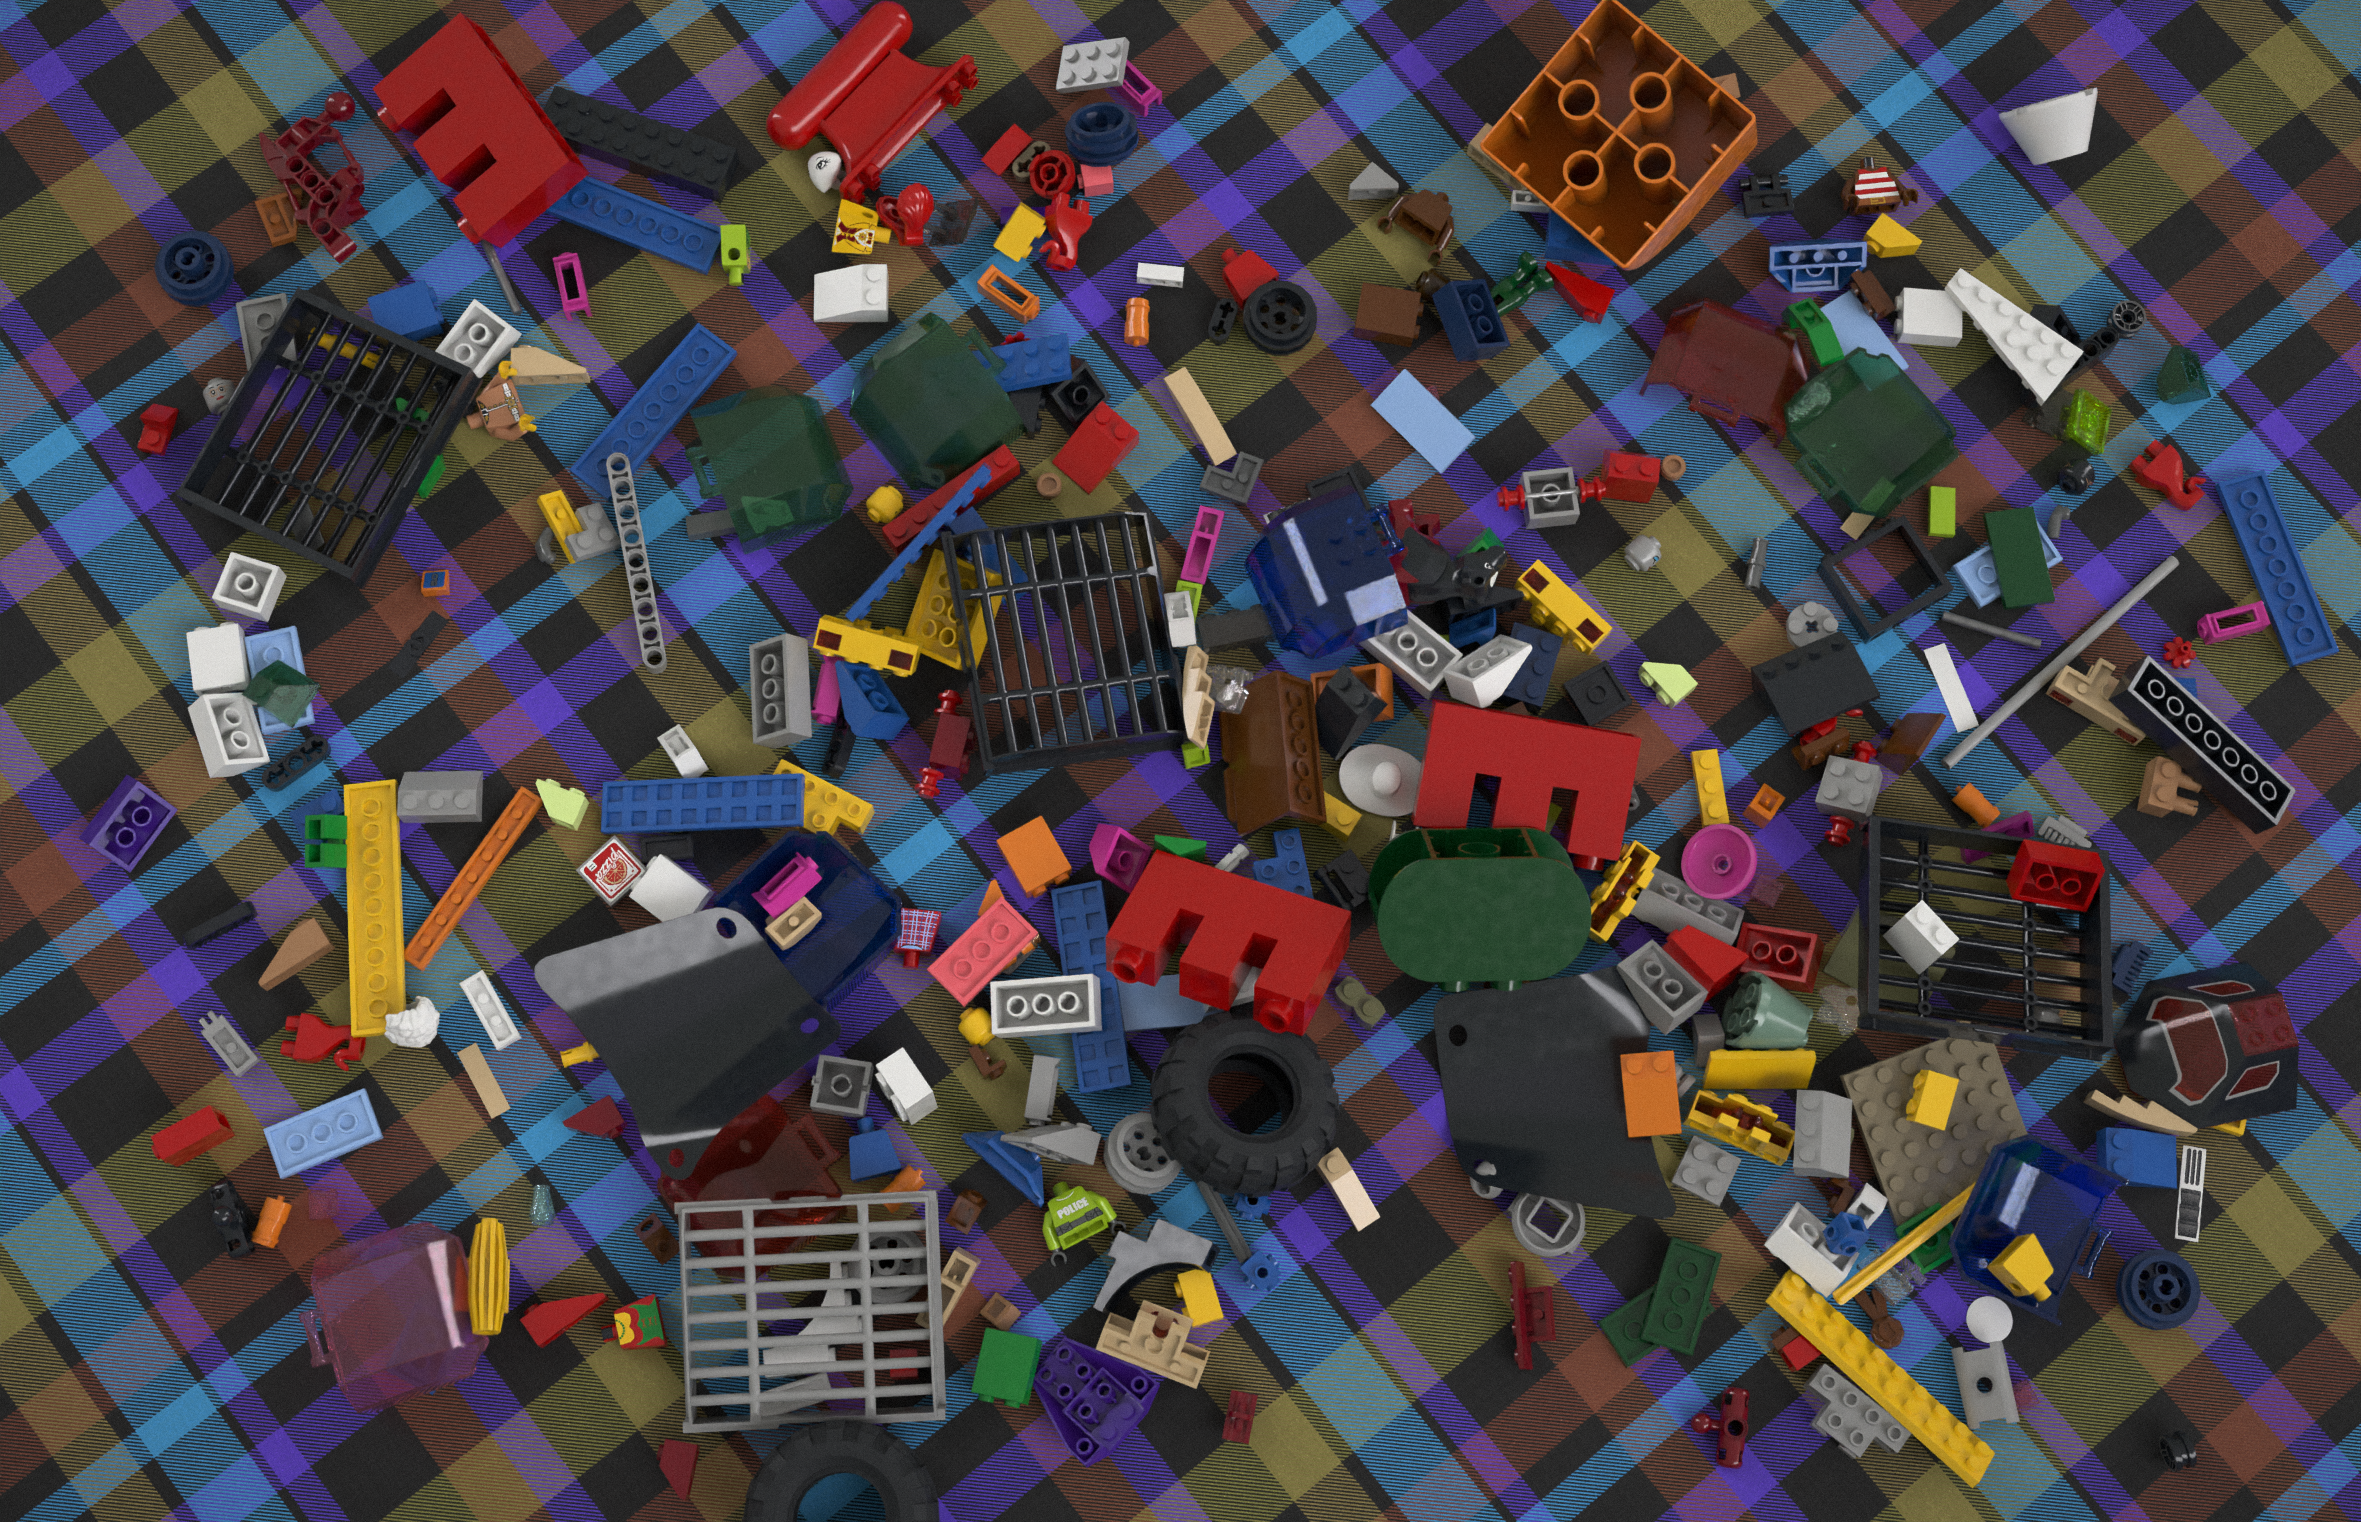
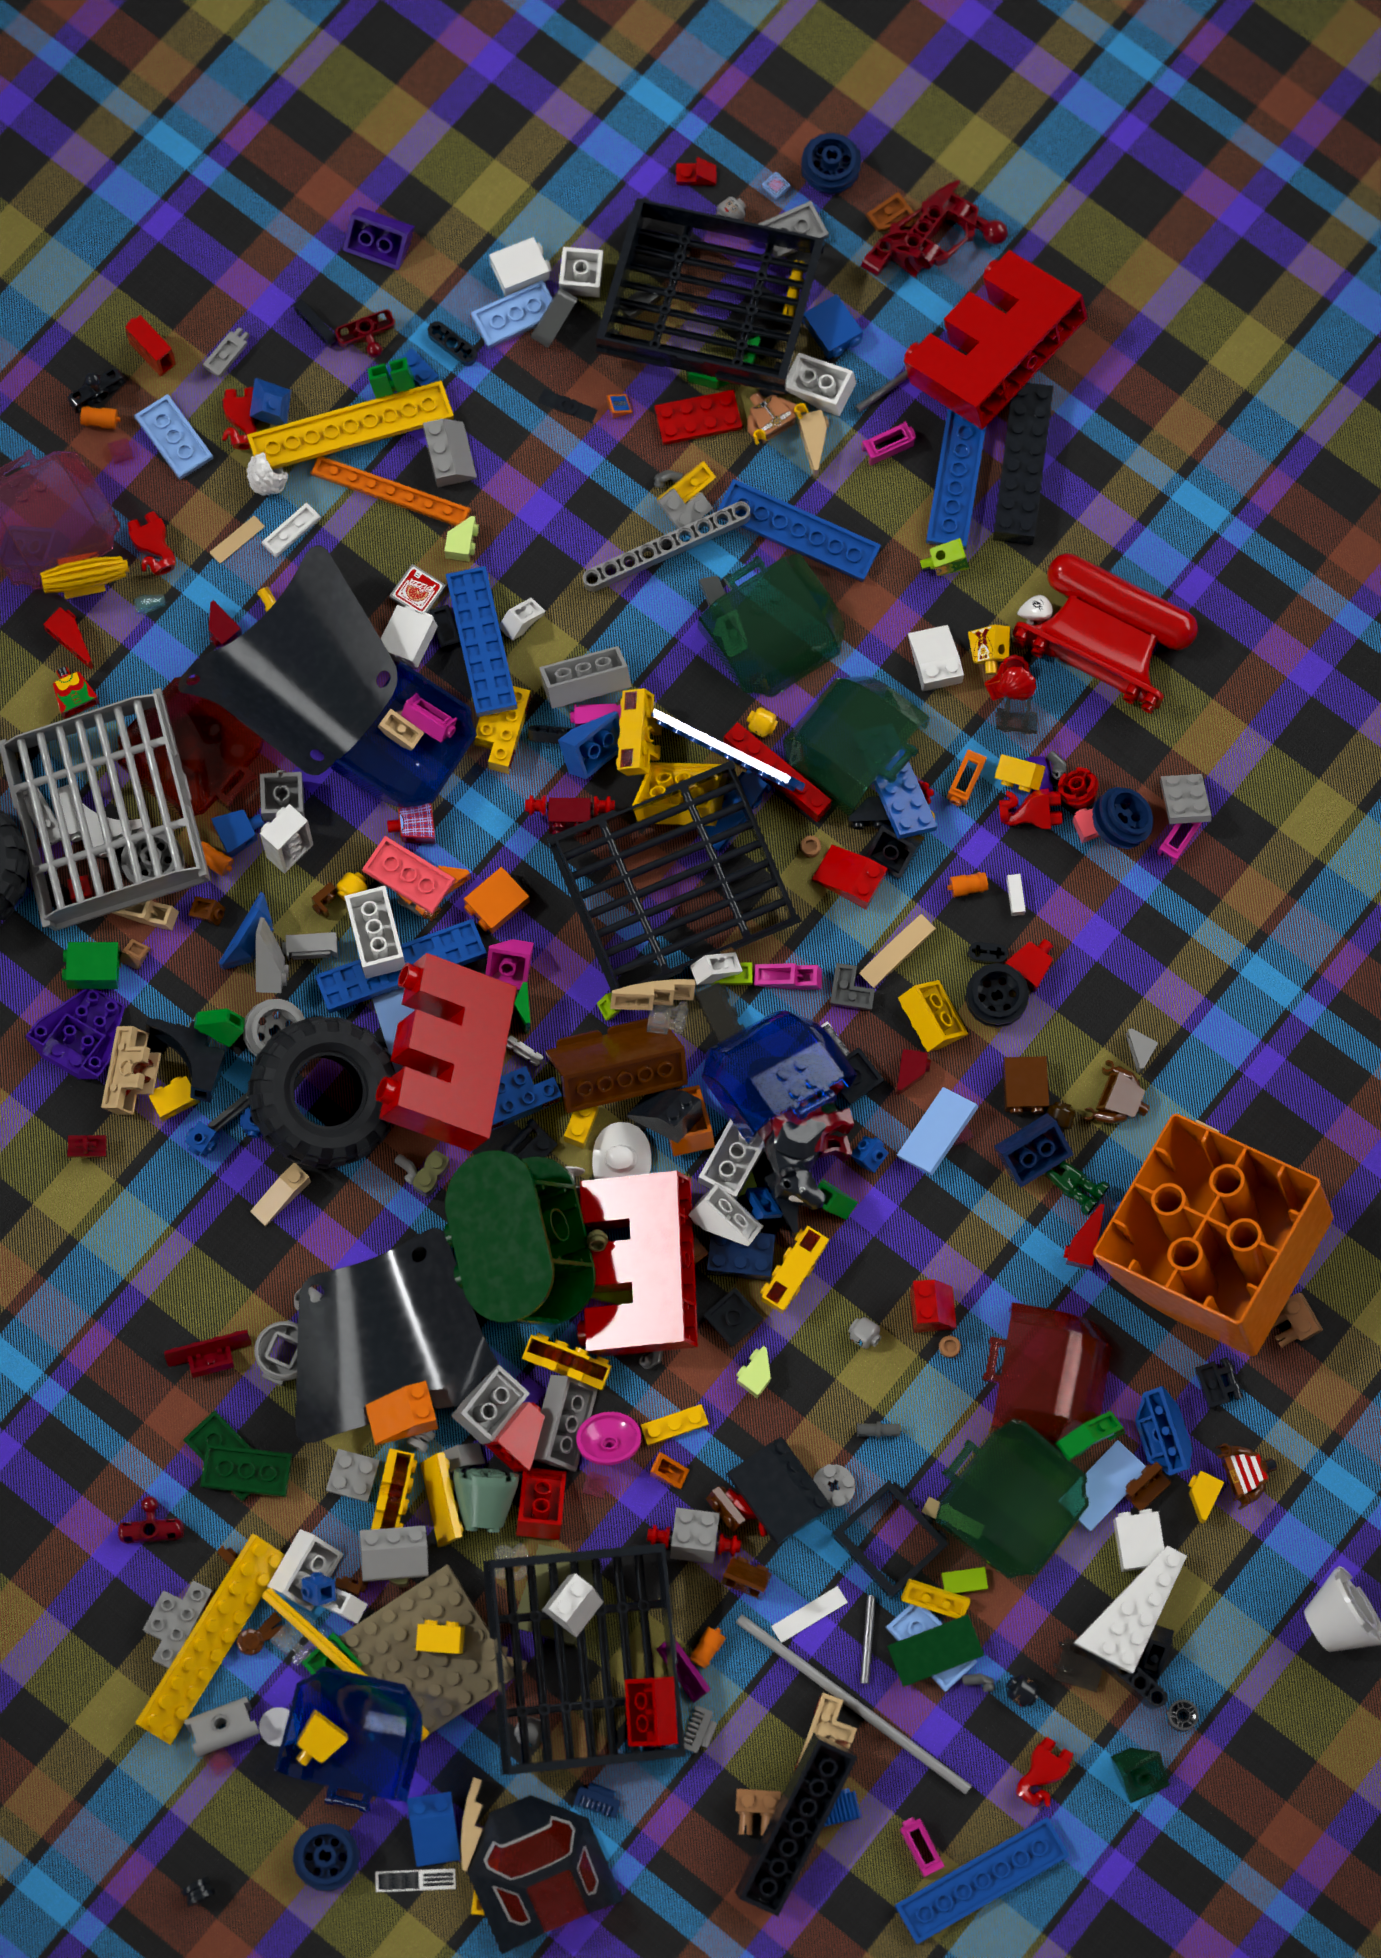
camera: 80 degrees right, 0 degrees up
white slope [188,692,270,778] -> none
clear green slope [242,660,322,728] -> none
medium nougat slope [258,918,336,991] -> none
reddish brown bracket [633,1212,680,1265] -> none
red slope [981,123,1033,177] -> none
dark tan beam [1012,141,1051,183] -> none
lime torso [1042,1182,1126,1267] -> none
light grey brick [1496,467,1606,529] -> none
red brick [1777,1334,1822,1372] -> none
clear neon green plate [2066,388,2112,455] -> none
red plant [2163,637,2196,669] -> none
none -> red hips [127,511,175,576]
none -> green slope [194,1008,245,1047]
none -> blue slope [250,378,291,426]
none -> dark red piece [335,309,395,358]
none -> light grey arm [395,1154,418,1185]
none -> dark grey beam [530,288,577,348]
none -> olive plate [586,1229,608,1252]
none -> red plate [654,390,742,445]
none -> light blue tile [762,172,790,200]
none -> blue brick [851,1136,889,1173]
none -> dark red slope [896,1049,931,1095]
none -> yellow slope [898,980,968,1052]
none -> yellow plate [901,1579,970,1619]
none -> dark grey arm [1046,750,1066,780]

